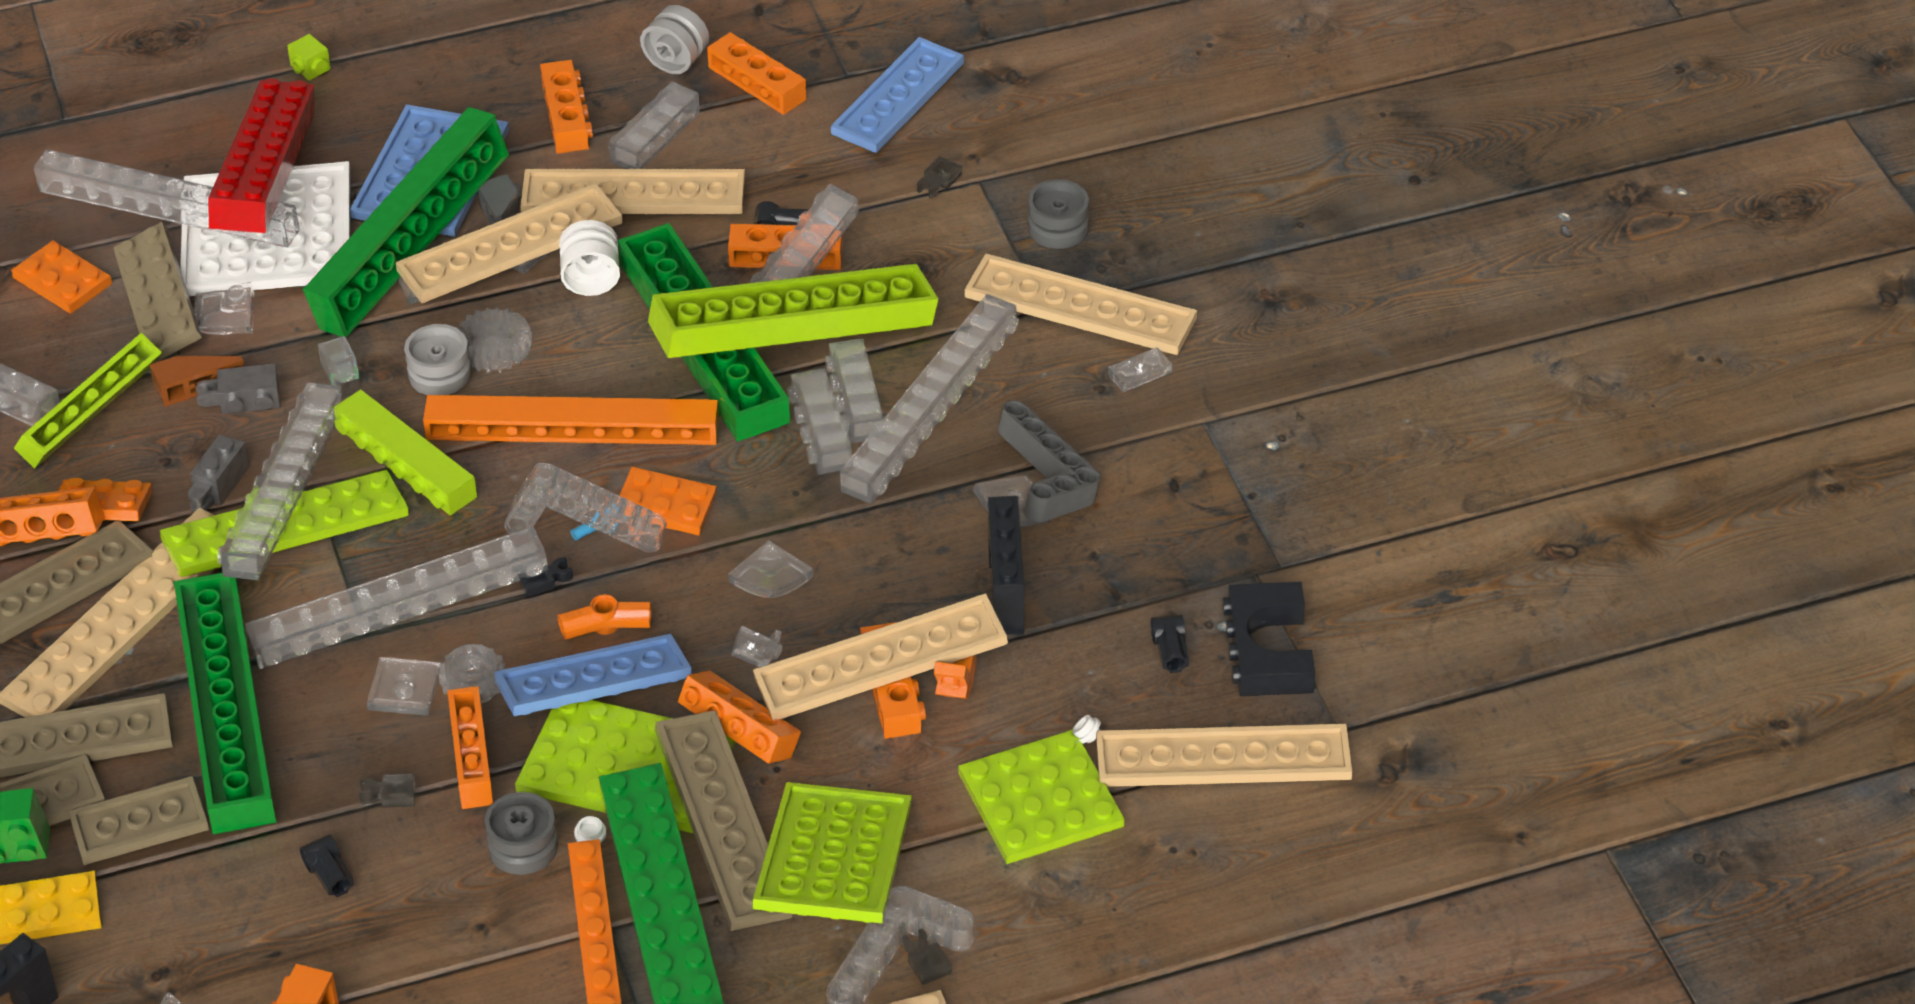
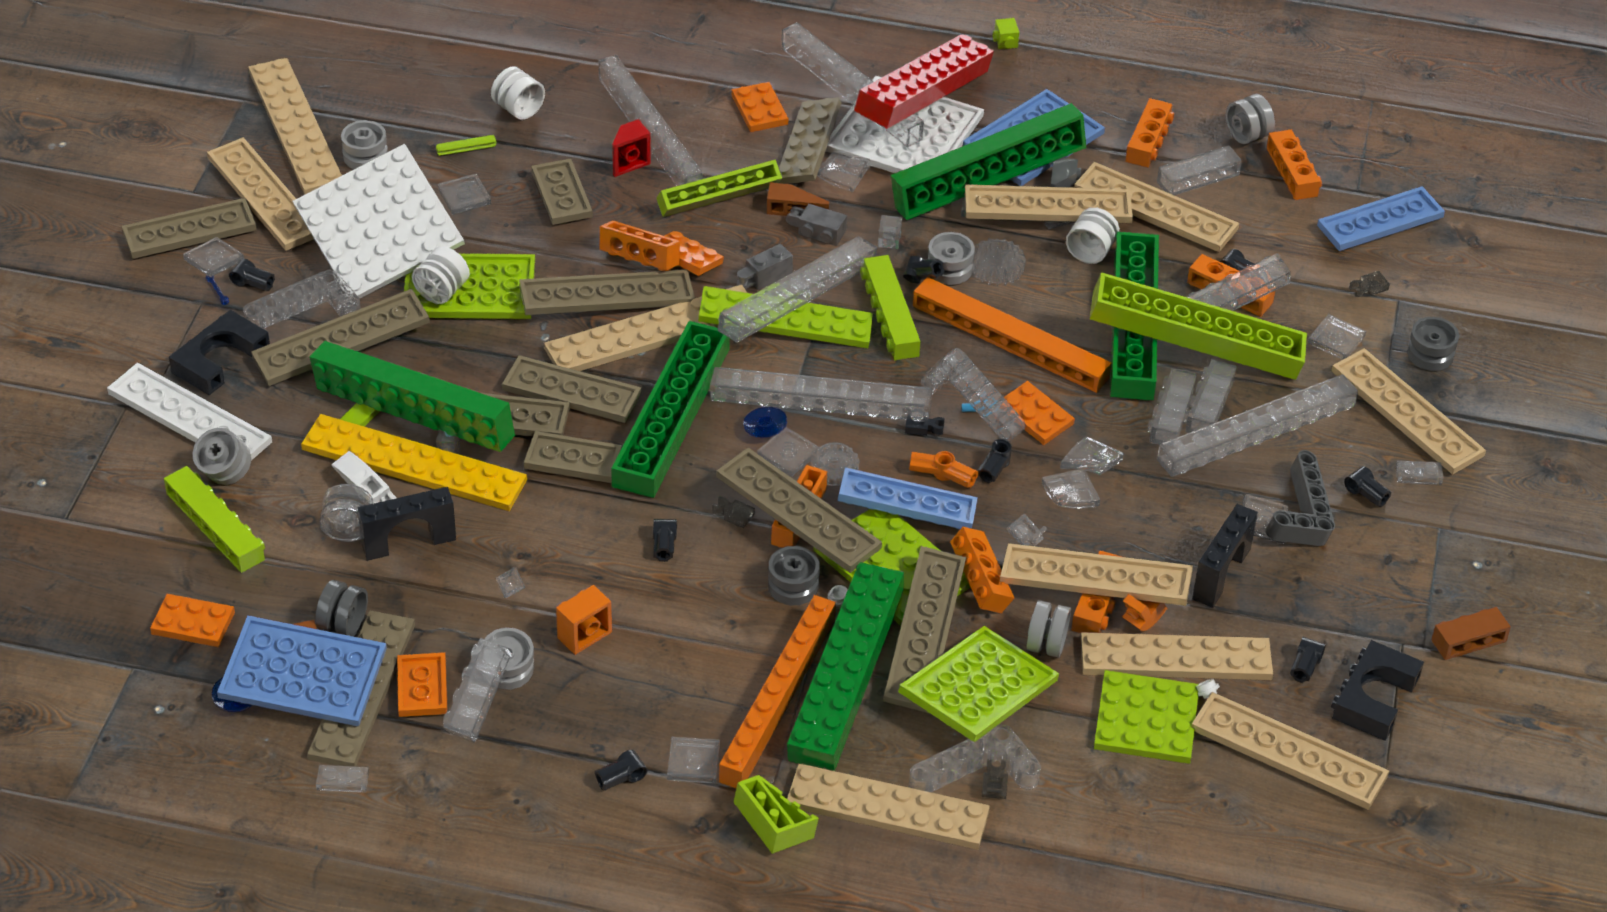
camera: 30 degrees right, 0 degrees up
none -> dark tan plate [716,448,882,573]
none -> clear blue dish [743,407,788,438]
none -> black piece [903,256,944,284]
none -> black piece [978,439,1012,483]
none -> light grey wheel [1027,600,1071,658]
none -> clear plate [1060,436,1124,475]
none -> tan plate [1081,632,1273,680]
none -> clear plate [1308,314,1366,359]
none -> black piece [1344,466,1392,507]
none -> dark orange brick [1431,607,1511,660]

